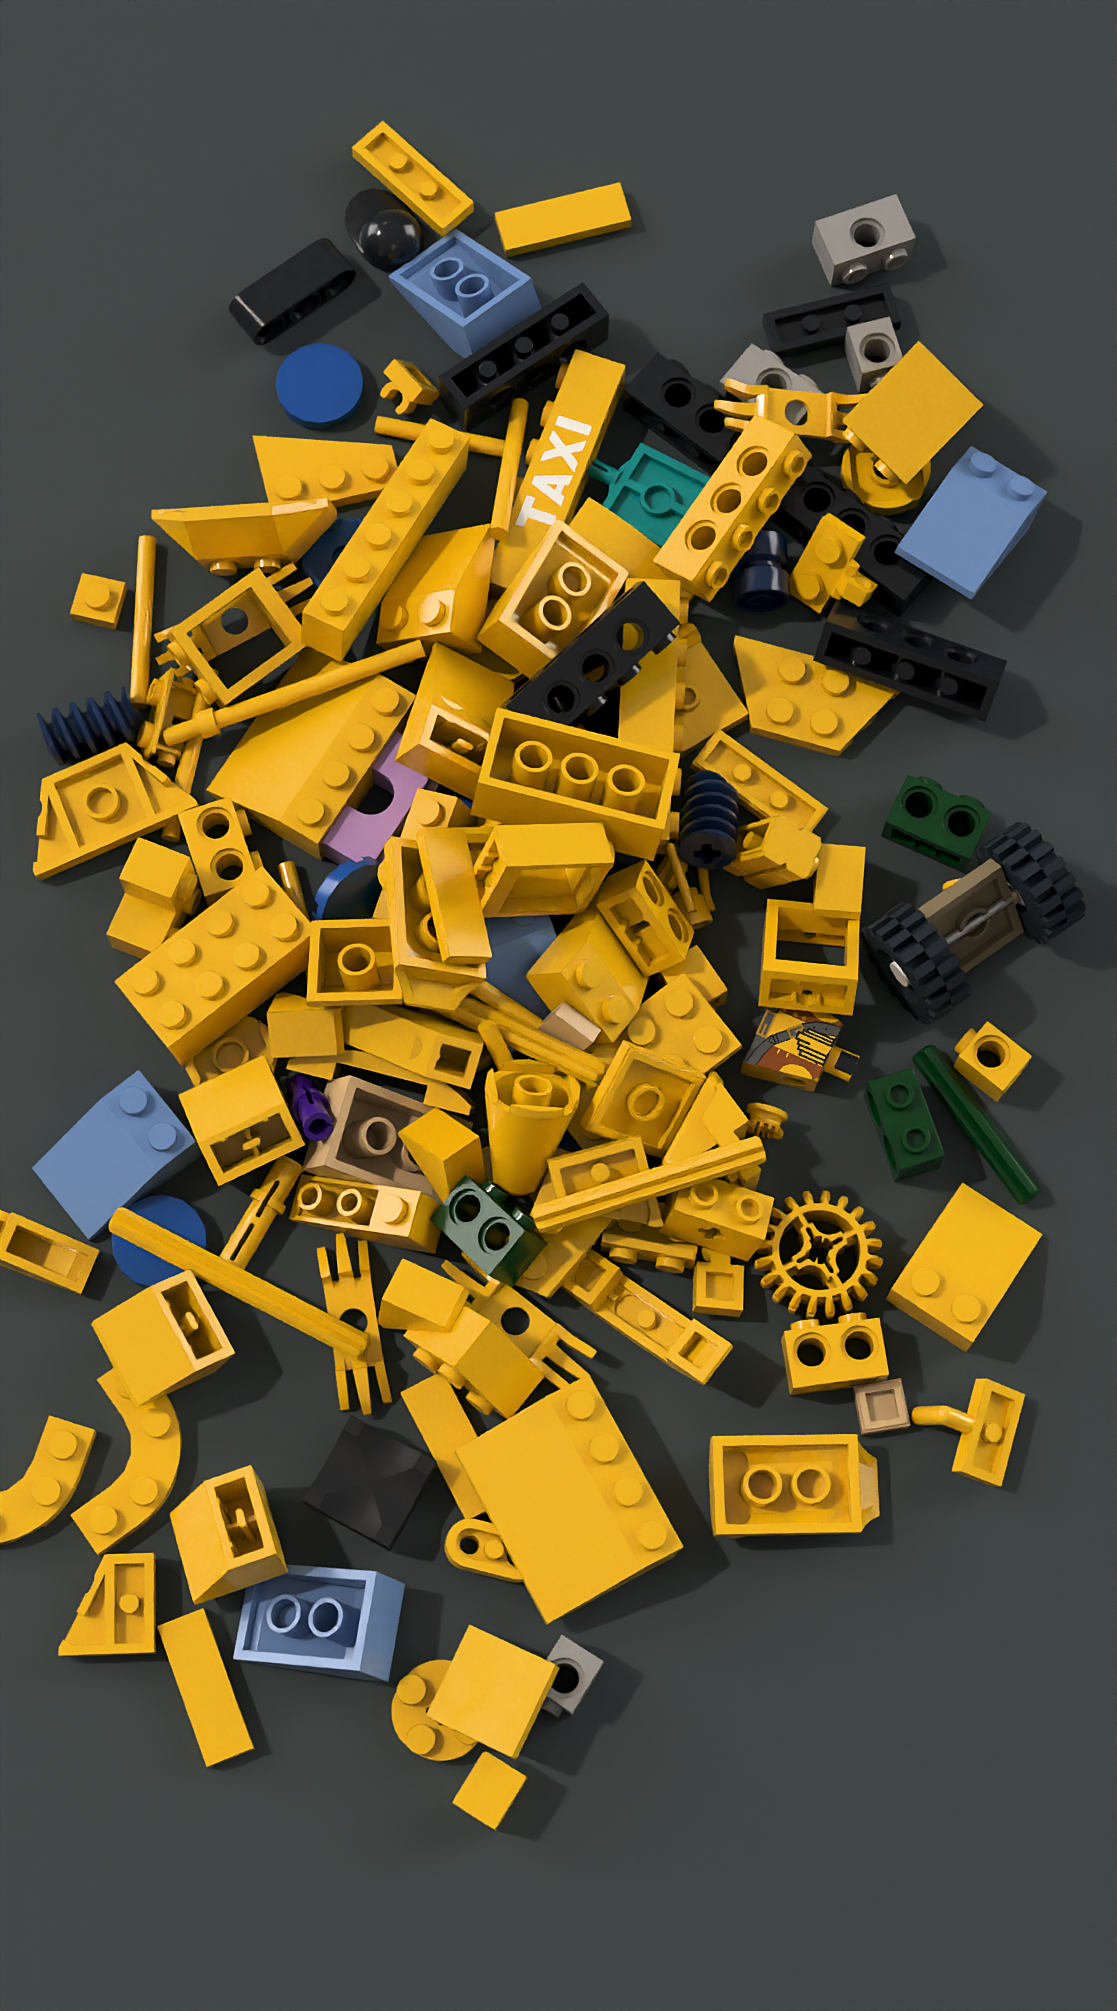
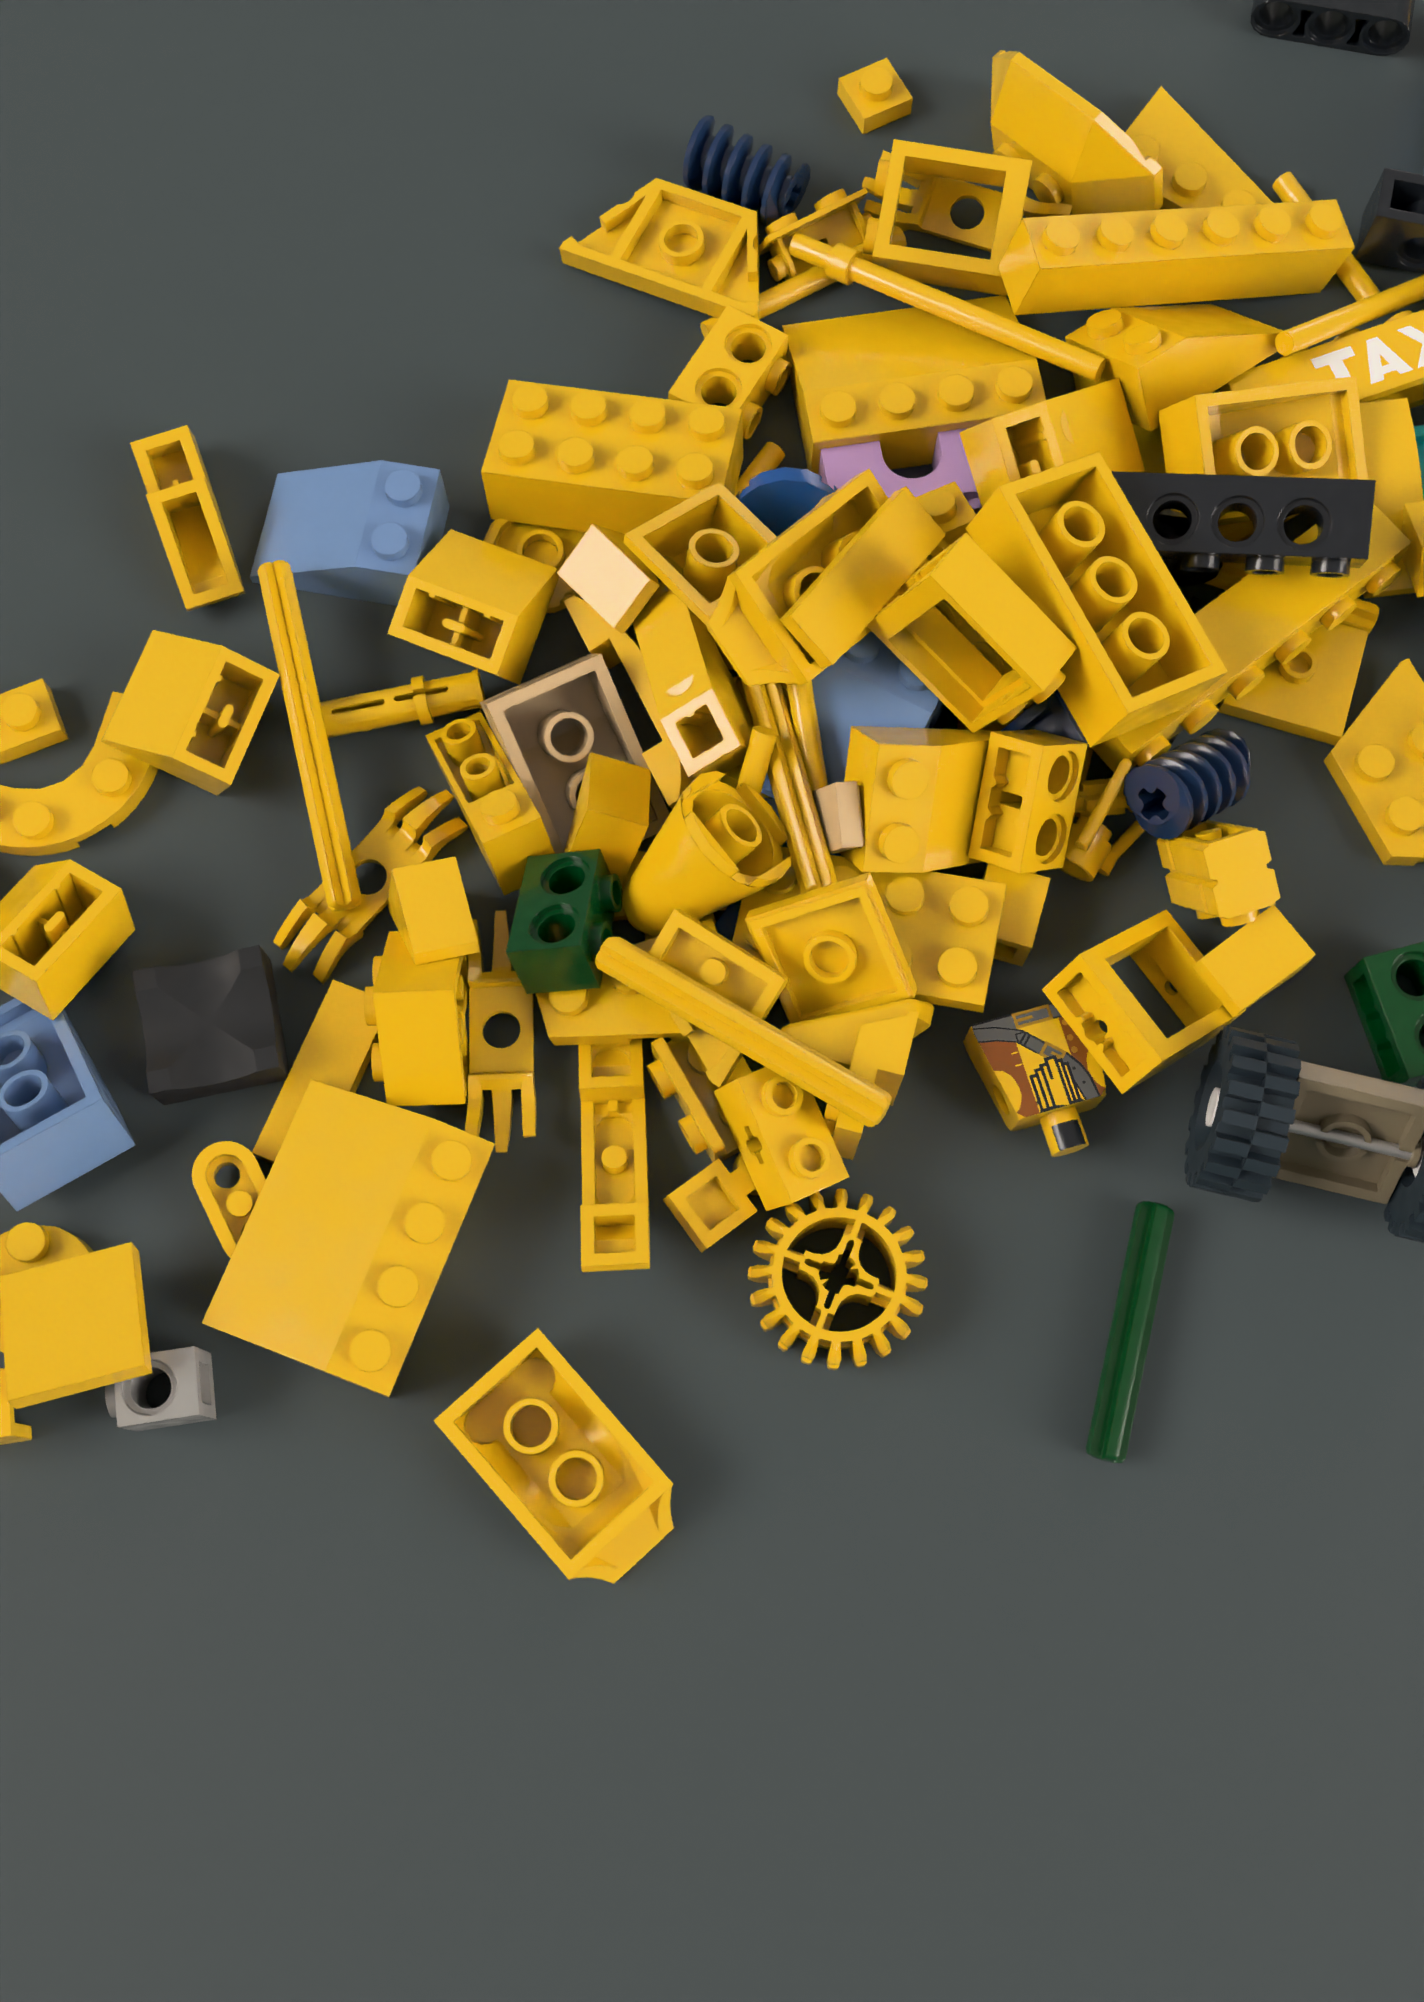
camera: 50 degrees right, 0 degrees up
yellow brick [106,837,202,959] -> none
blue tile [112,1195,208,1288] -> none
yellow bar [130,535,156,709] -> none
blue tile [275,343,364,430] -> none
dark purple pin [286,1074,334,1141] -> none
yellow tile [380,359,440,416] -> none
yellow tile [690,728,828,832] -> none
yellow bush [746,1103,788,1140] -> none
yellow brick [781,1313,889,1396] -> none
tan tile [852,1378,910,1436] -> none
dark green brick [863,1068,945,1182] -> none
yellow slope [886,1182,1043,1352] -> none
yellow plate [911,1378,1025,1487] -> none
yellow brick [953,1021,1032,1102] -> none

